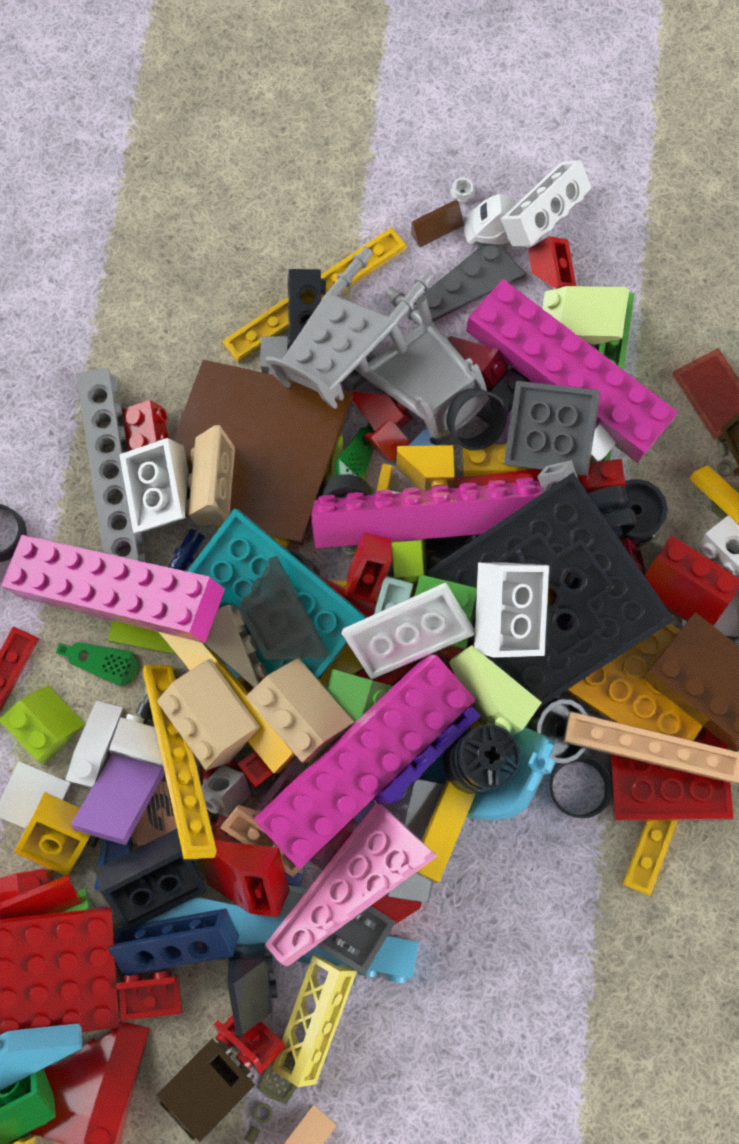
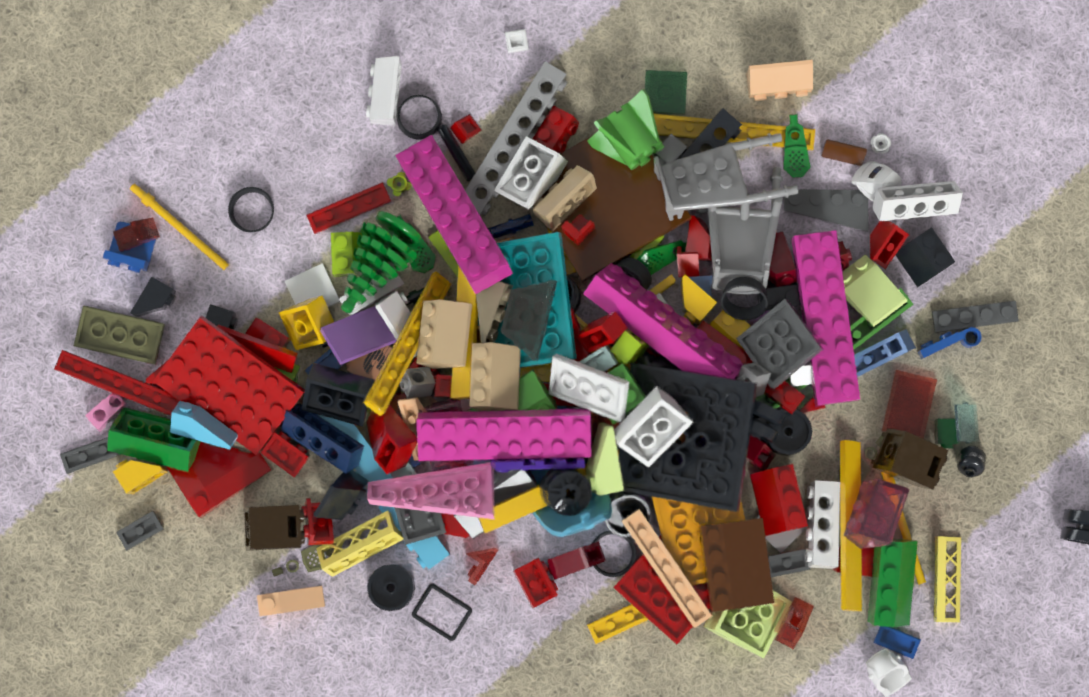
camera: 45 degrees right, 10 degrees up
none -> green plant [341,211,421,314]
none -> black wheel [367,564,416,611]
none -> lime plate [387,172,412,197]
none -> black piece [412,584,472,641]
none -> black axle [438,124,476,181]
none -> red slope [450,114,482,144]
none -> clear red slope [466,548,499,586]
none -> white tile [505,29,529,53]
none -> red bracket [513,558,558,609]
none -> dark red slope [547,541,606,580]
none -> red panel [561,214,595,246]
none -> bright green brick [587,89,665,170]
none -> clear green plate [645,70,687,115]
none -> light nougat slope [747,60,813,101]
none -> green piece [783,114,811,178]
none -> red slope [799,396,826,413]
none -> medium blue slope [854,329,916,377]
none -> black slope [895,227,955,288]
none -> blue plate [918,327,982,359]
none -> dark grey plate [932,301,1019,332]

